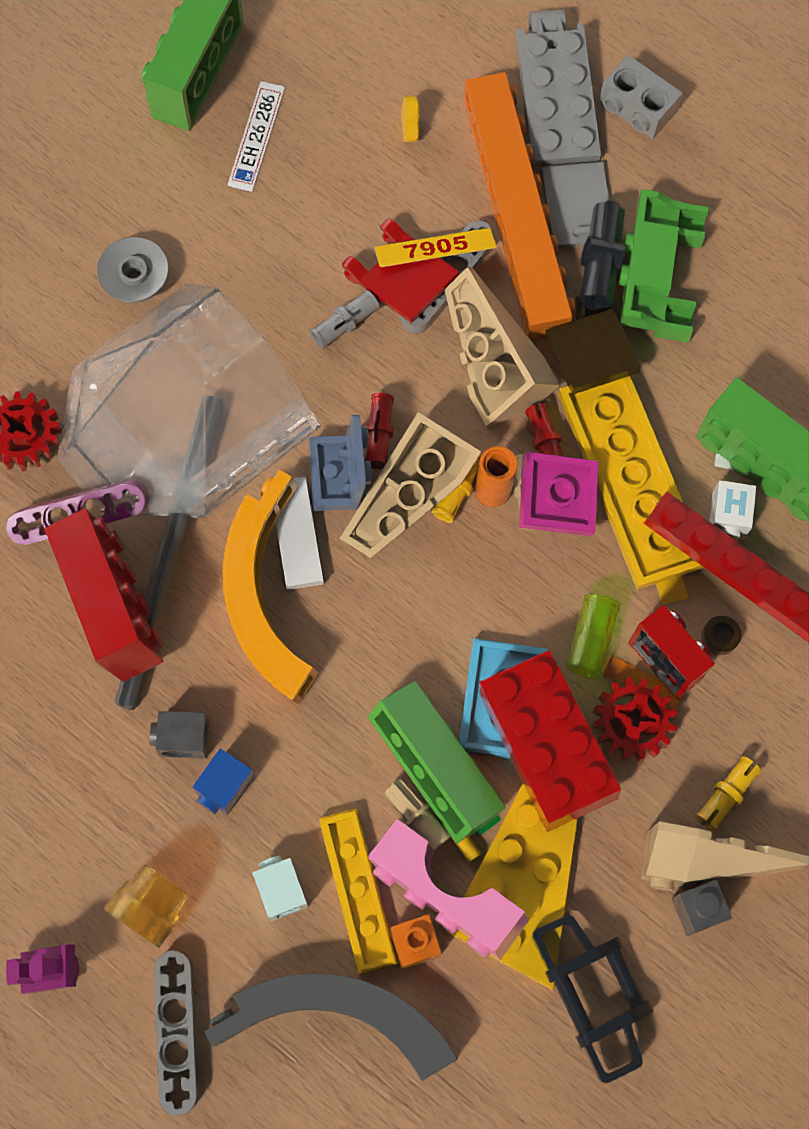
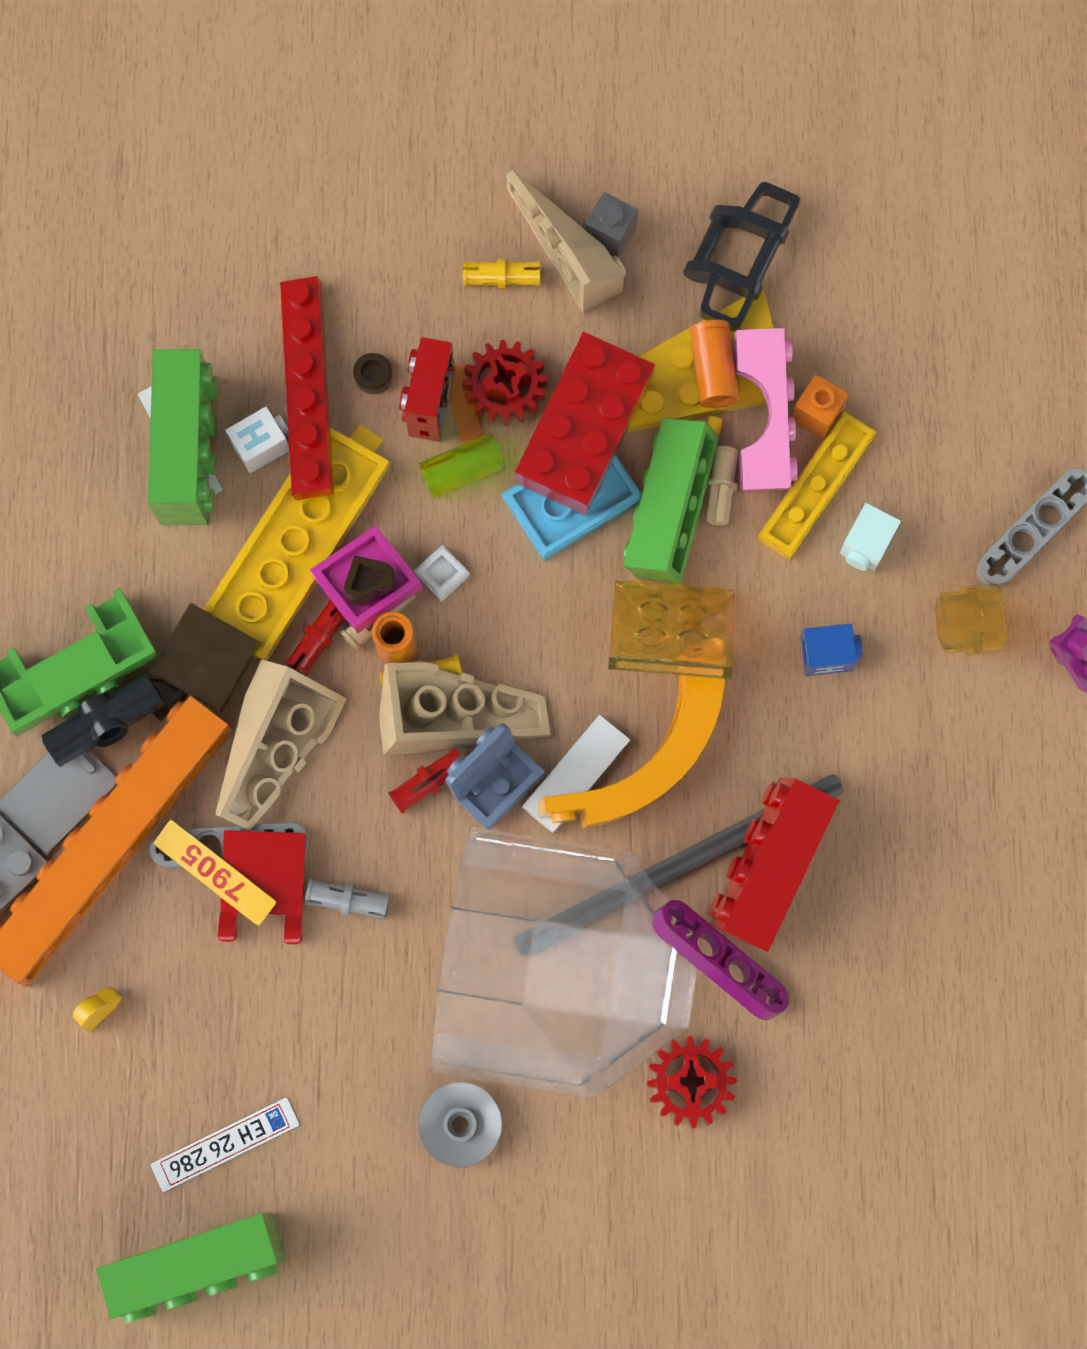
camera: 125 degrees left, 5 degrees up
flat silver brick [150,711,209,759] -> none
dark grey arch [205,973,458,1081] -> none
none -> dark brown tile [344,555,396,606]
none -> white tile [414,544,470,602]
none -> clear yellow plate [608,580,734,679]
none -> orange pin [690,320,739,408]

